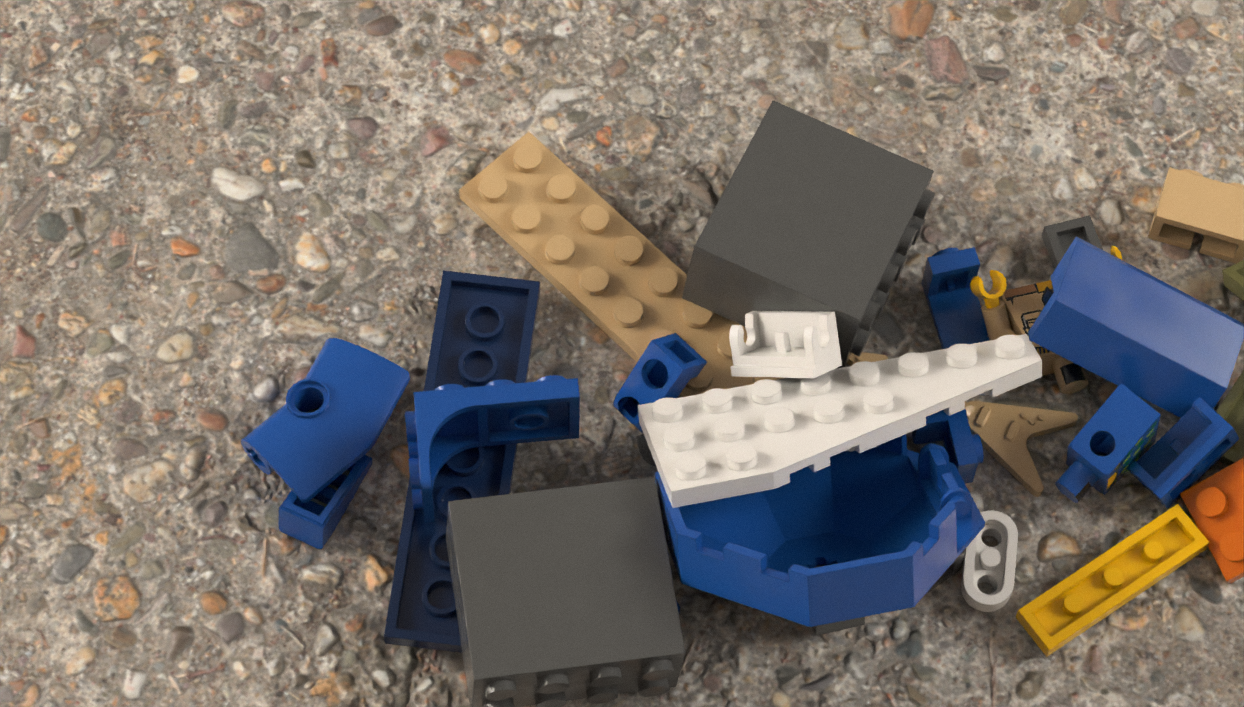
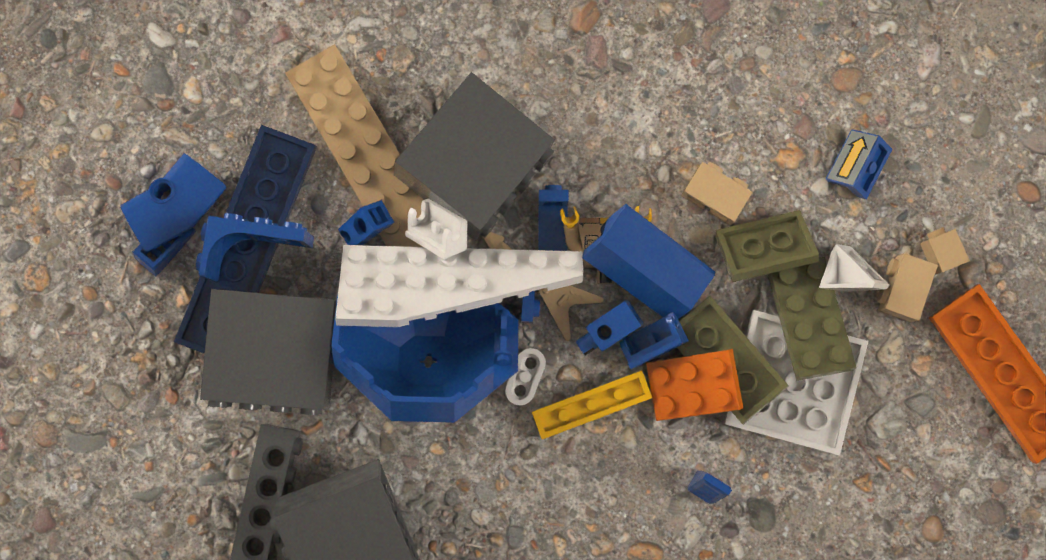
camera: 15 degrees right, 20 degrees up
dark grey plate [1042,215,1103,270] -> none

